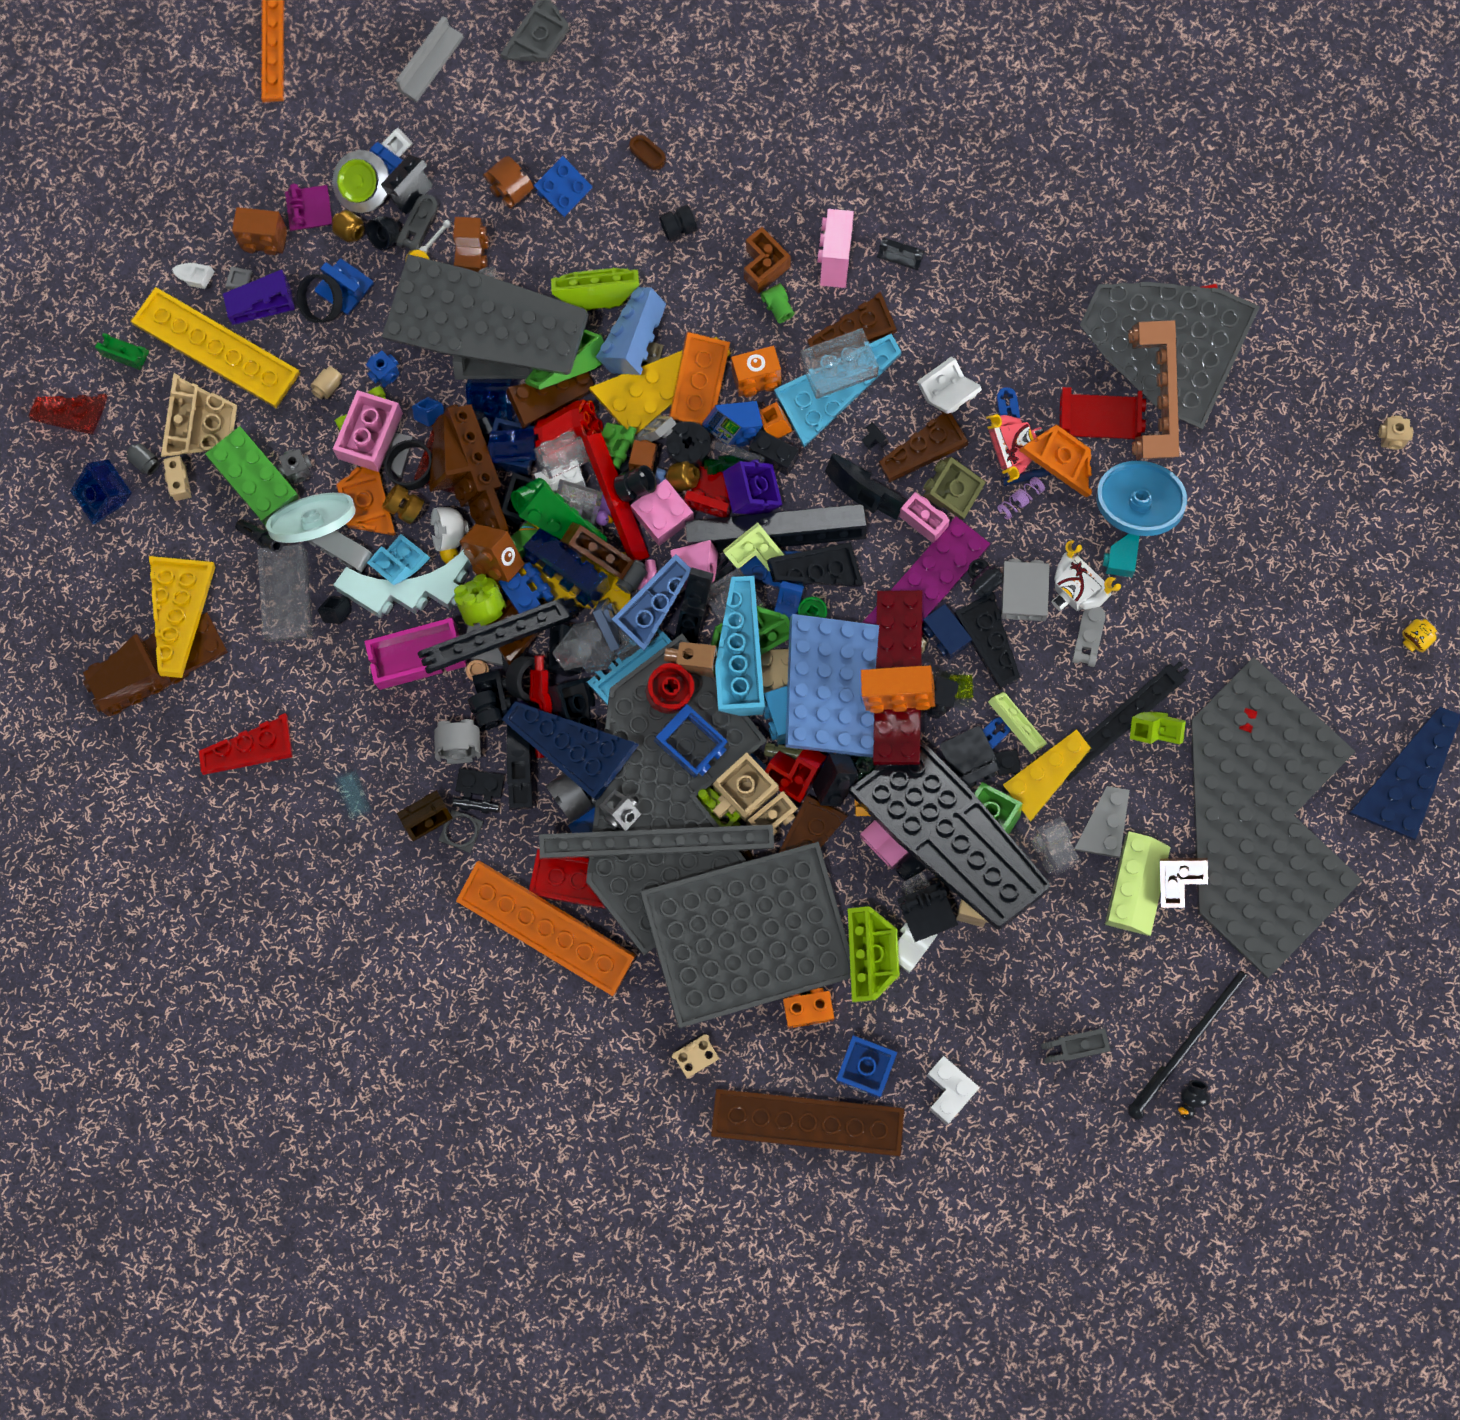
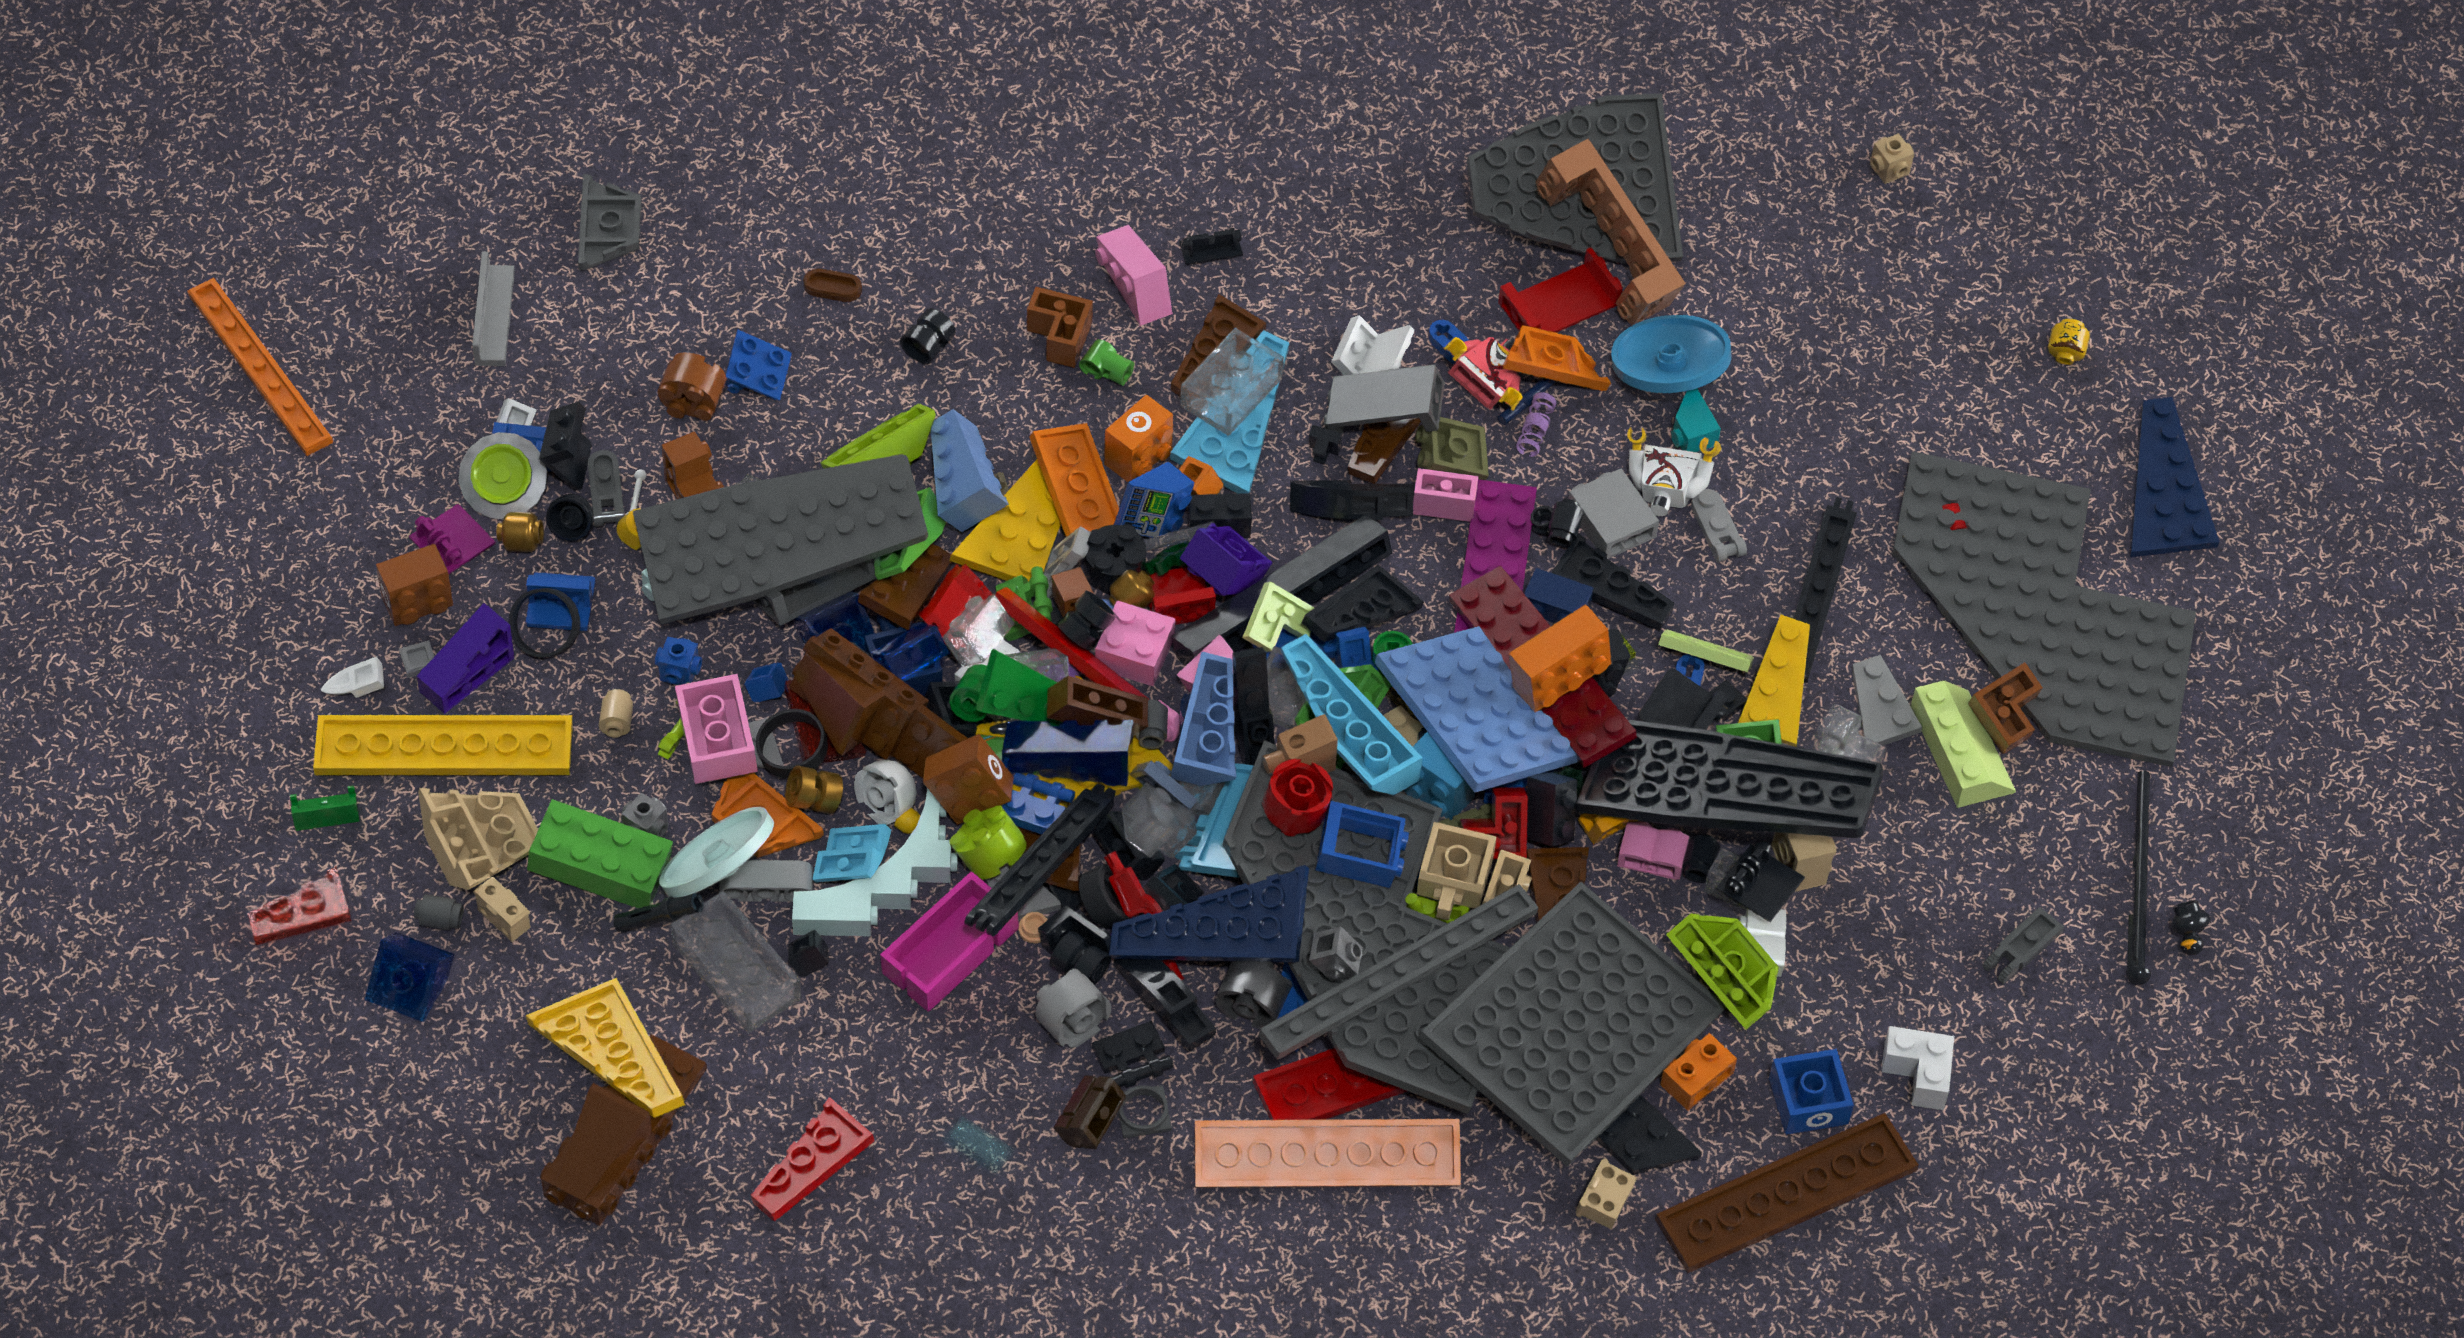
camera: 40 degrees left, 20 degrees down
lime brick [1130,712,1186,745] -> none
none -> panel [1324,364,1445,436]
none -> black wing [1595,1095,1702,1175]

